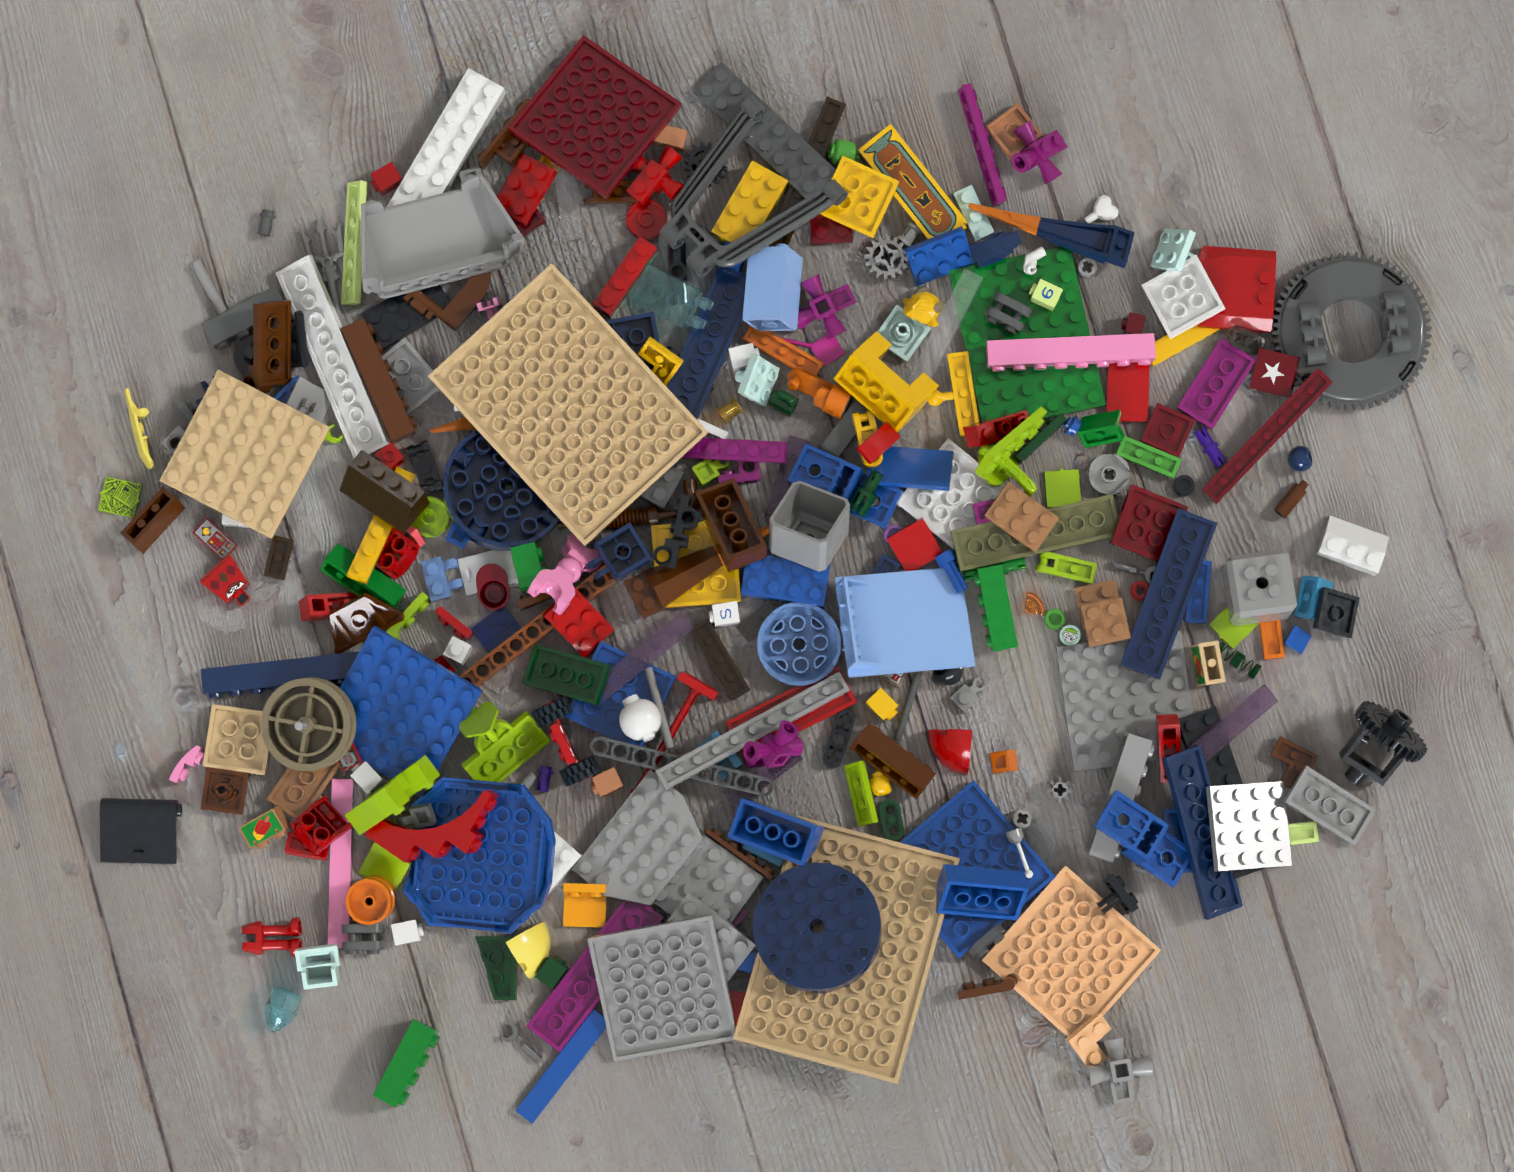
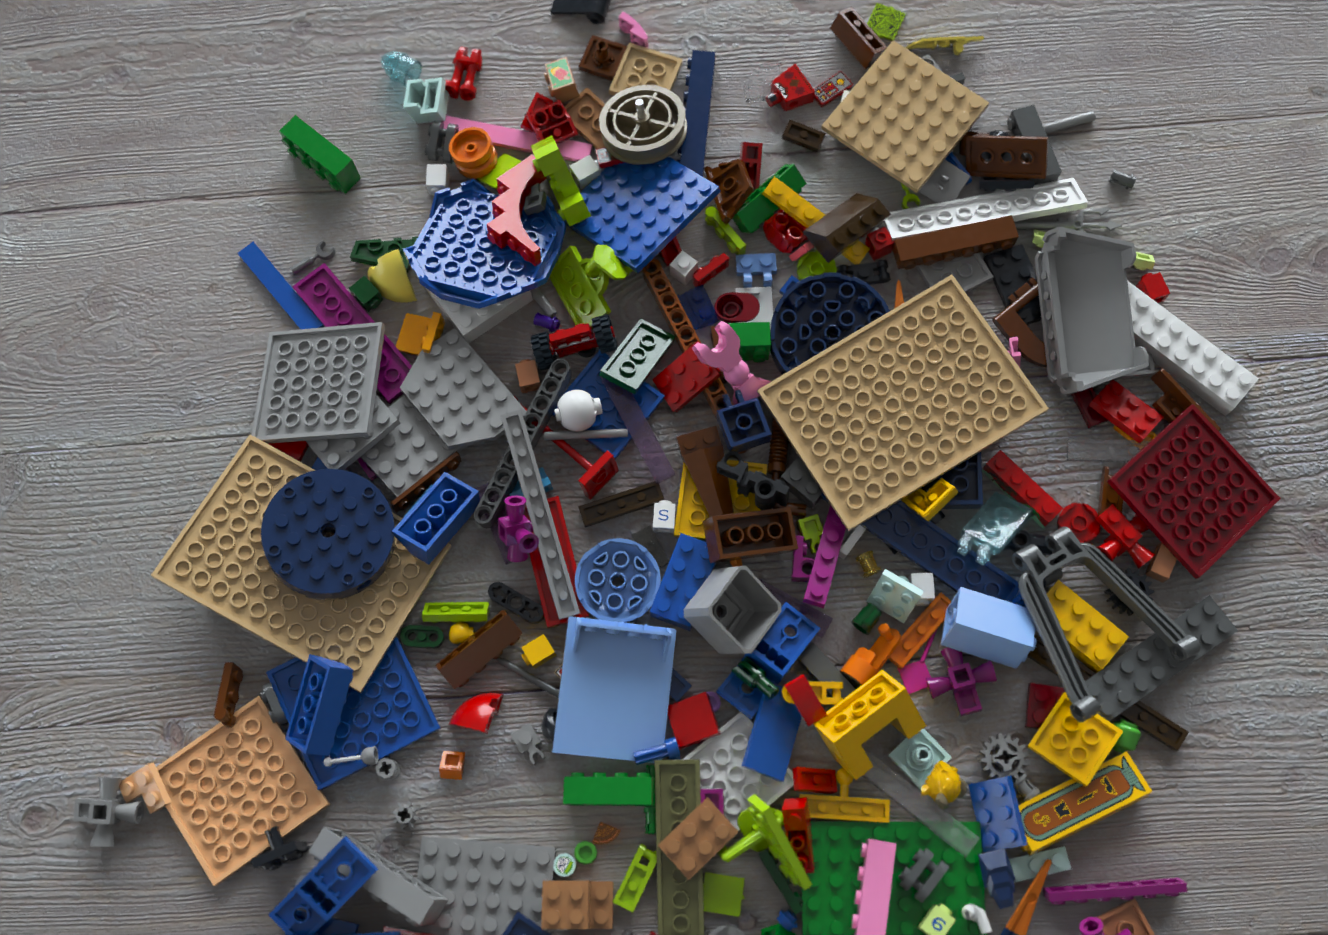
camera: 105 degrees right, 10 degrees down
none -> red plate [792,767,837,794]

